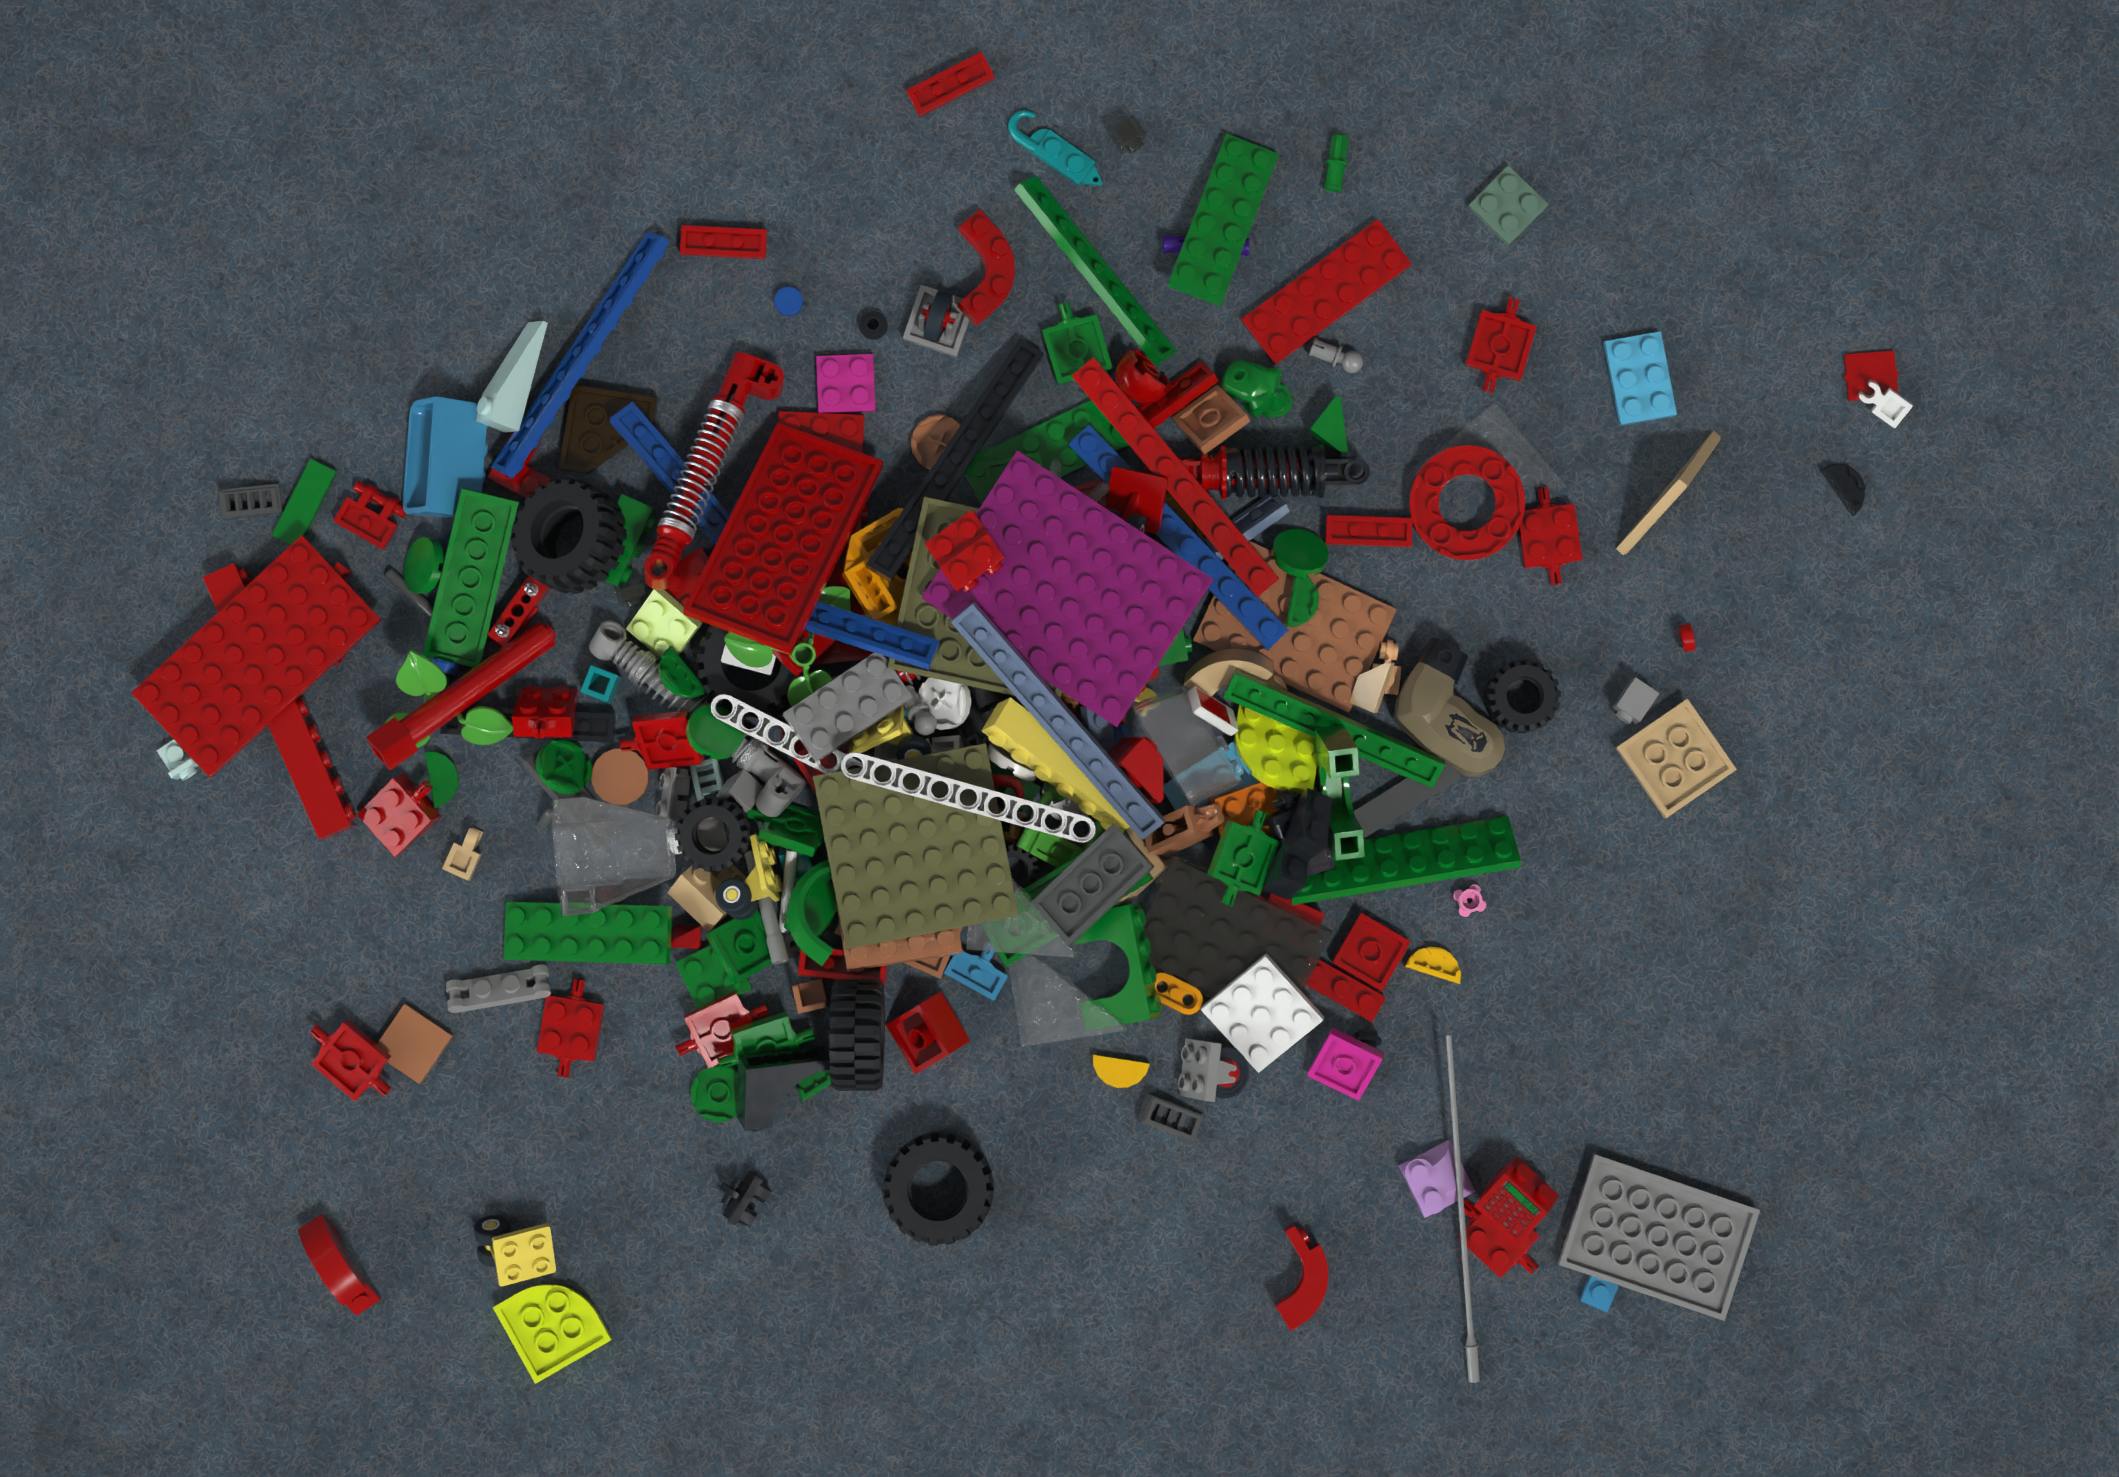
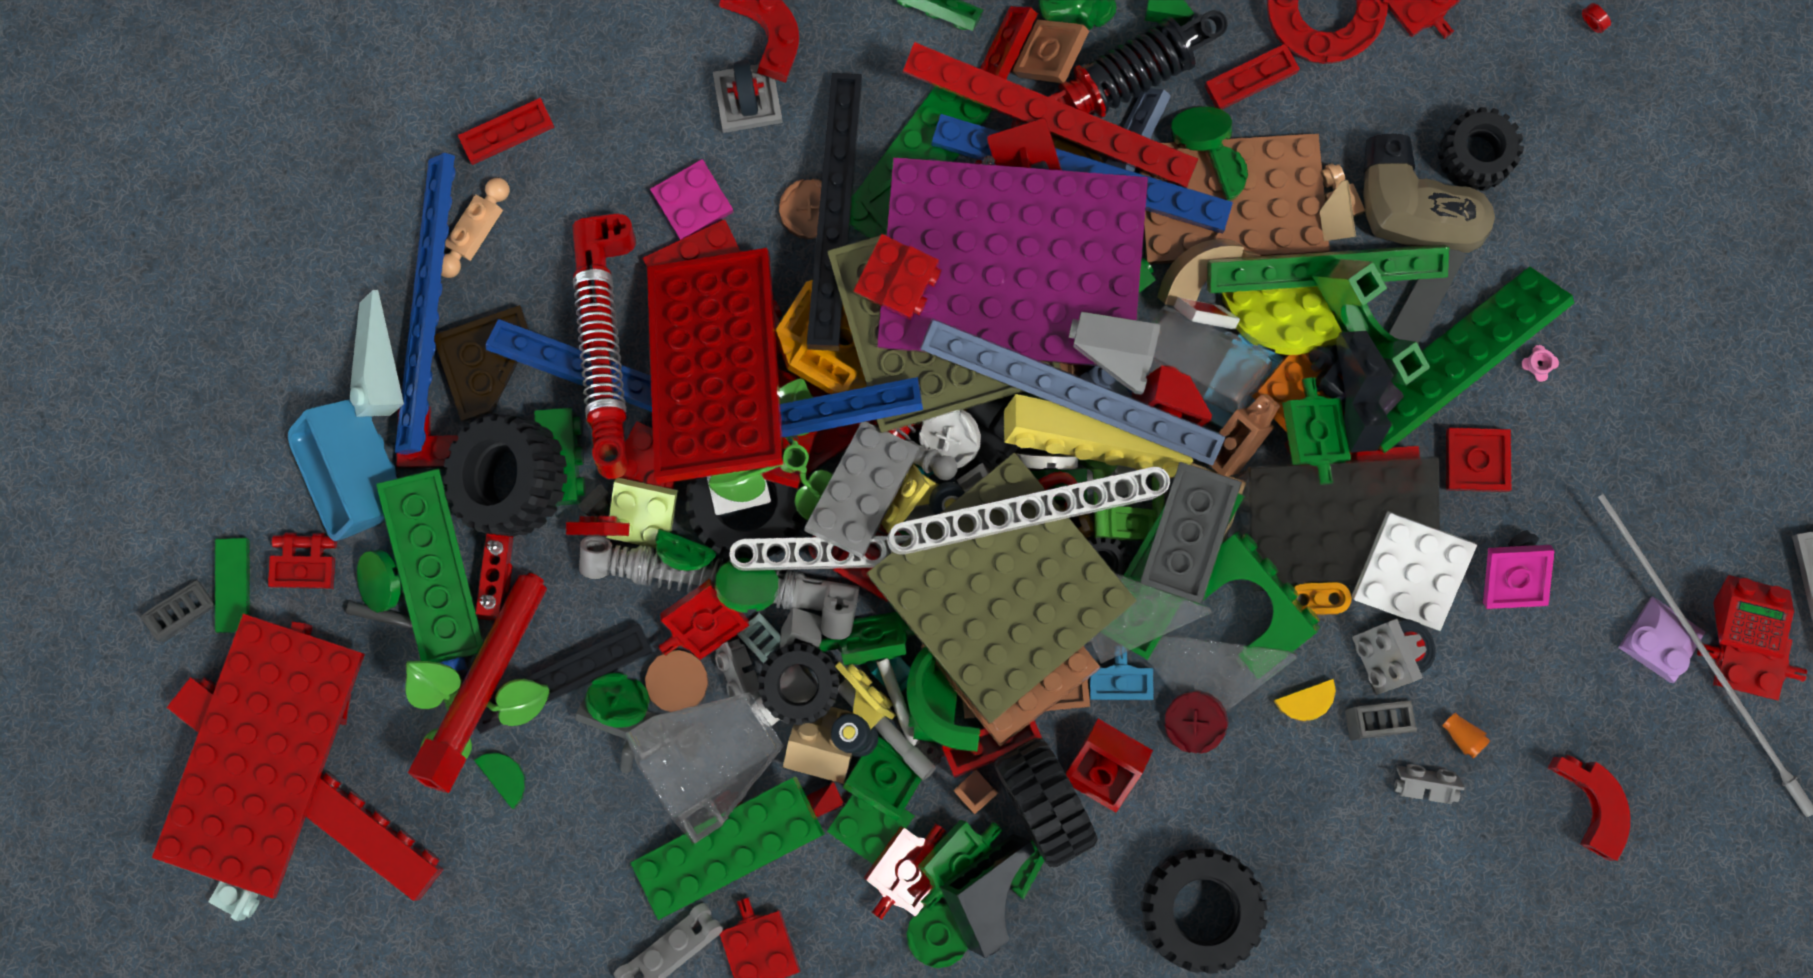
camera: 25 degrees left, 5 degrees down
plate [357,773,441,857] -> none
tan plate [442,827,484,881] -> none
red plate [512,686,578,739] -> none
teal brick [580,665,622,705] -> none
blue tile [774,287,803,317] -> none
black plate [859,311,888,340] -> none
green plate [1042,302,1113,398] -> none
red cylinder [1116,349,1172,404] -> none
red plate [1296,955,1386,1022] -> none
yellow tile [1404,947,1461,984] -> none
light grey brick [1612,677,1660,724] -> none
tan plate [1615,699,1737,819] -> none
none -> light nougat plate [441,178,510,278]
none -> red plate [566,516,630,536]
none -> light grey slope [1069,312,1161,395]
none -> dark red tile [1165,690,1229,754]
none -> light grey hinge [1394,764,1465,804]
none -> orange cone [1442,713,1491,759]

